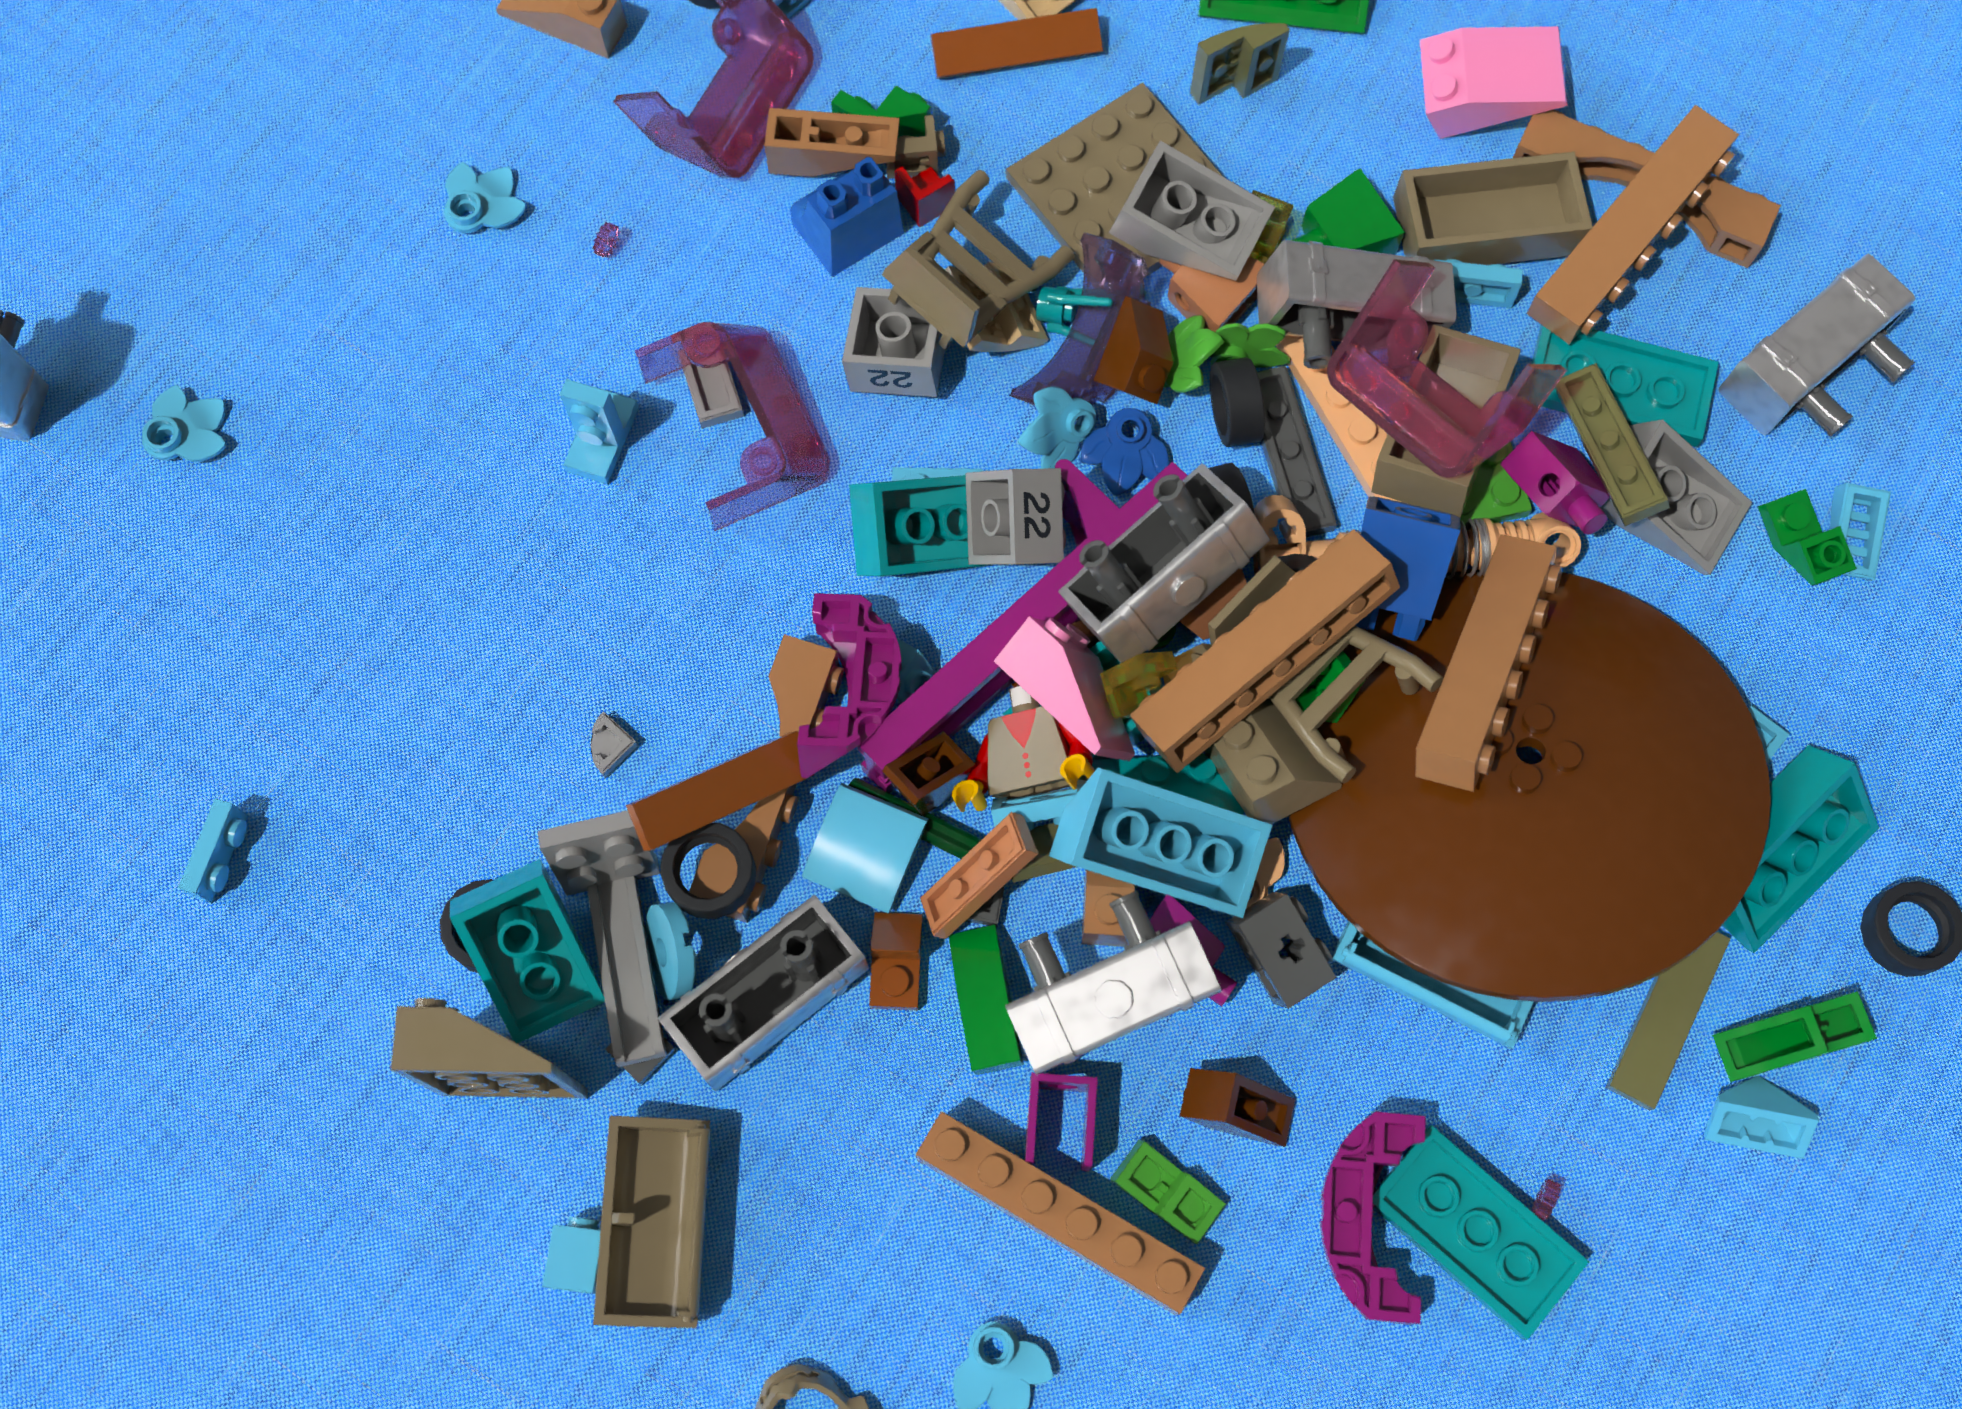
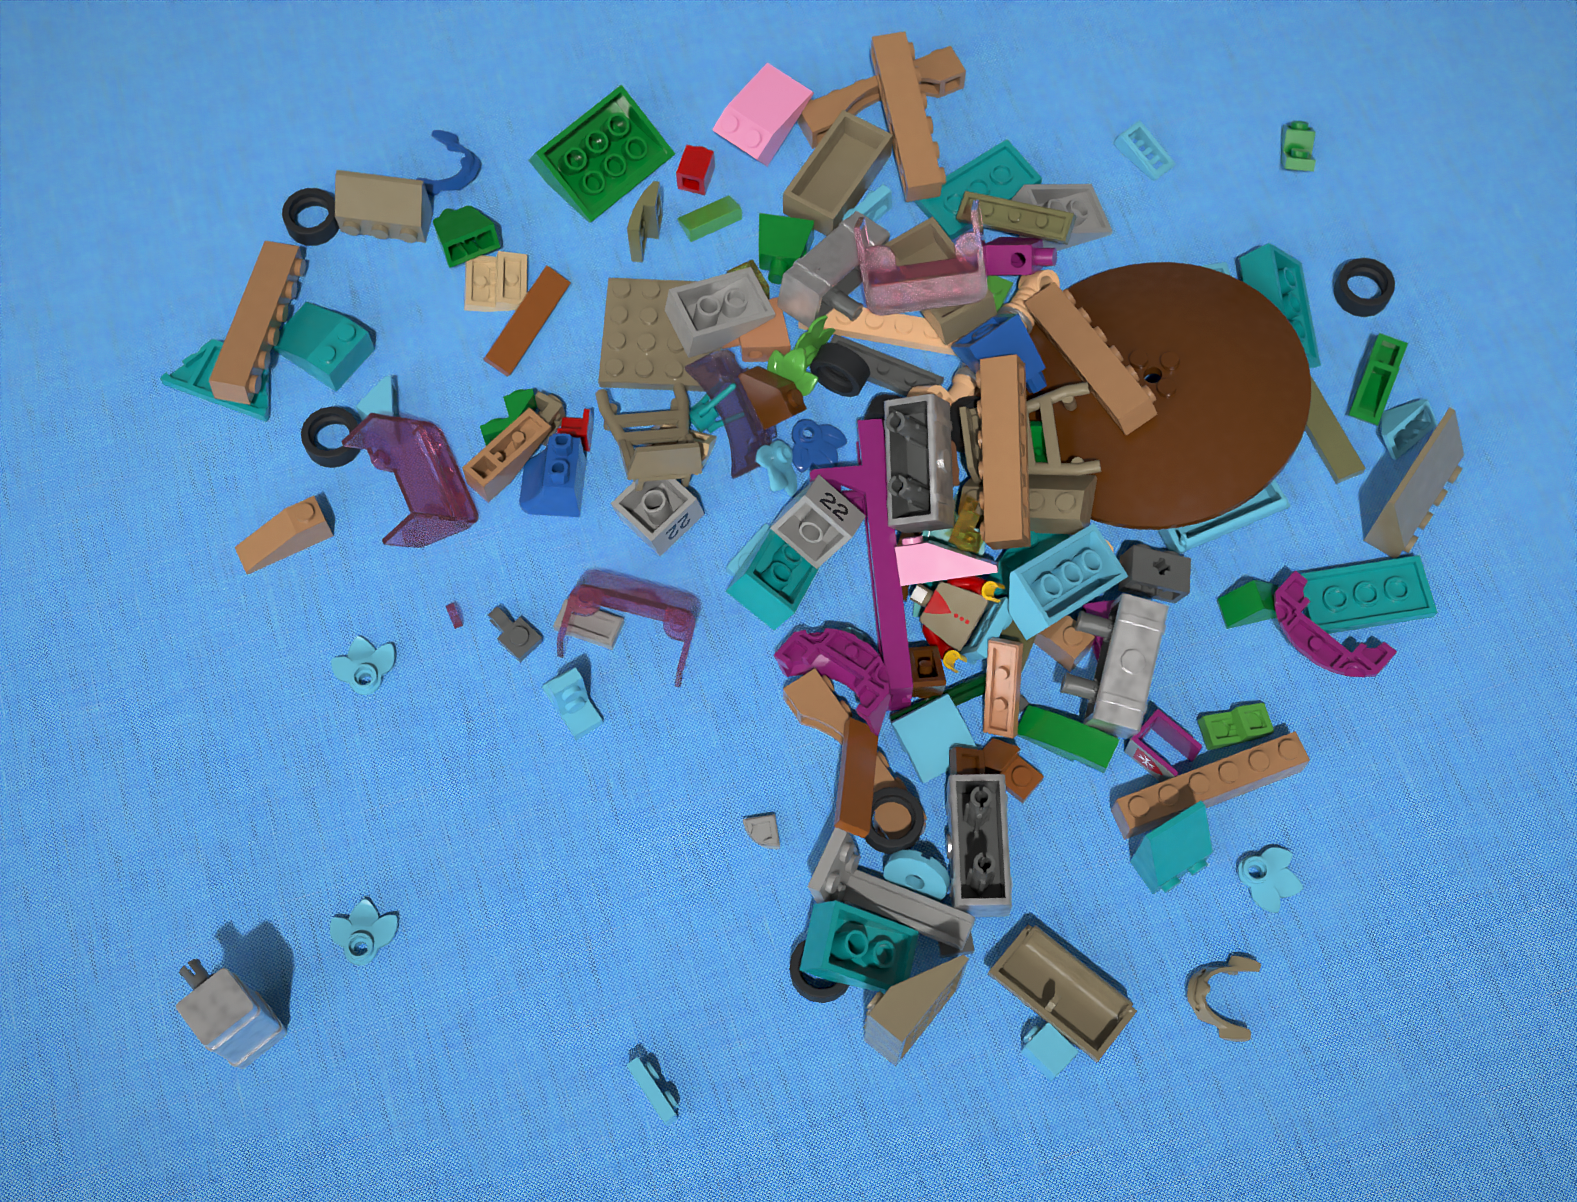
camera: 50 degrees left, 5 degrees down
reddish brown slope [1180,1068,1295,1147] -> none
clear pink piece [1531,1179,1561,1221] -> none
flat silver piece [1719,254,1916,437] -> none
green slope [1757,489,1857,586] -> none
none -> dark grey plate [488,607,543,663]
none -> red brick [676,144,715,195]
none -> bright green slope [677,195,742,242]
none -> reddish brown plate [949,747,985,775]
none -> teal slope [1130,800,1213,894]
none -> green slope [1217,580,1278,629]
none -> dark tan slope [1363,407,1464,559]

